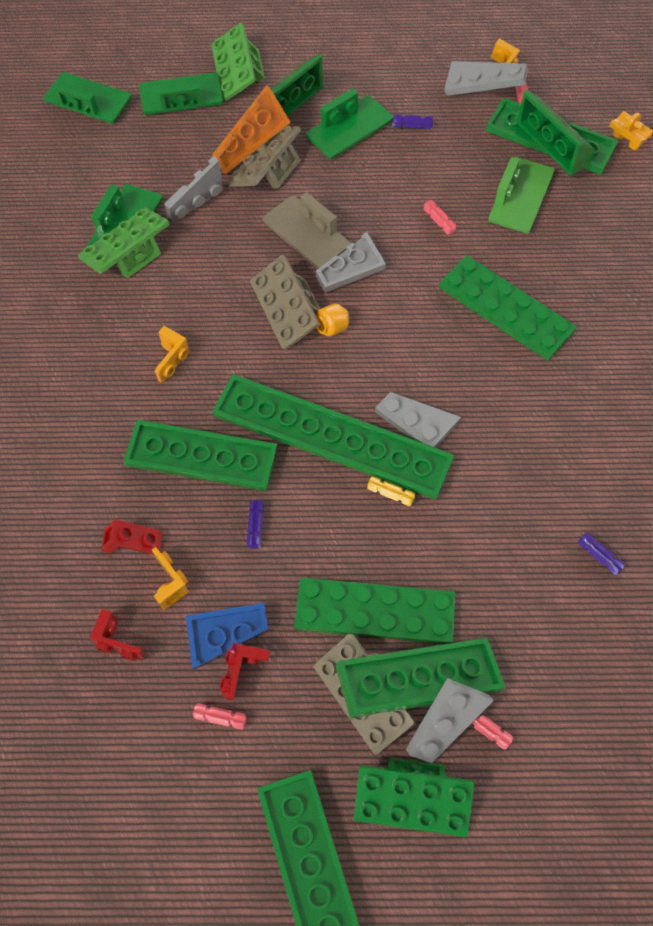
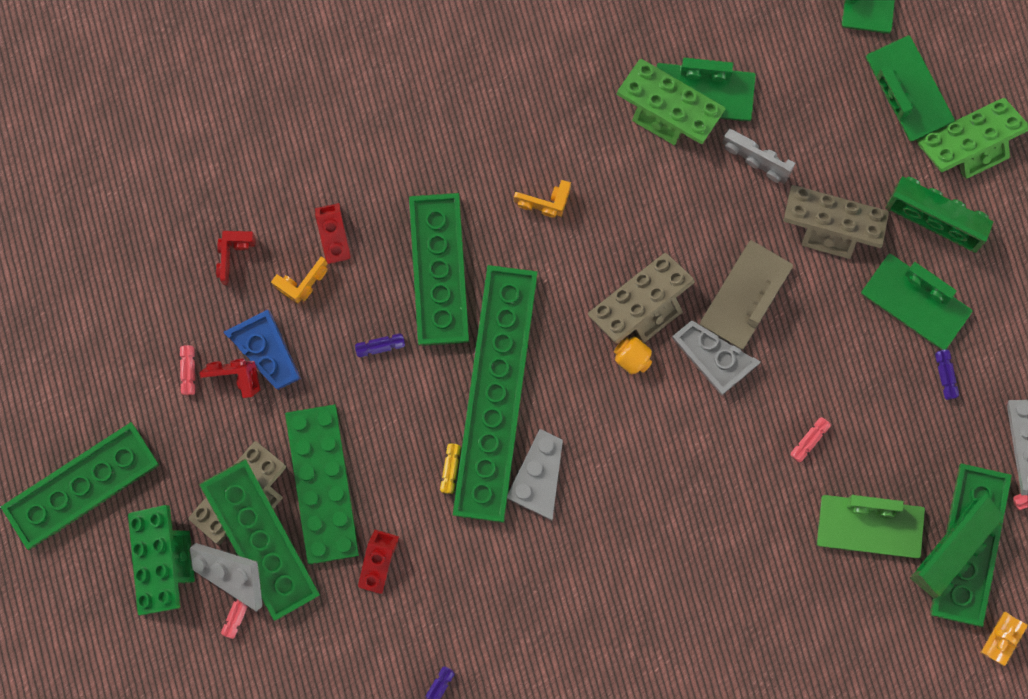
camera: 75 degrees right, 15 degrees up
orange wing [212,85,291,174] -> none
green plate [439,255,577,362] -> none
none -> red bracket [358,529,399,594]

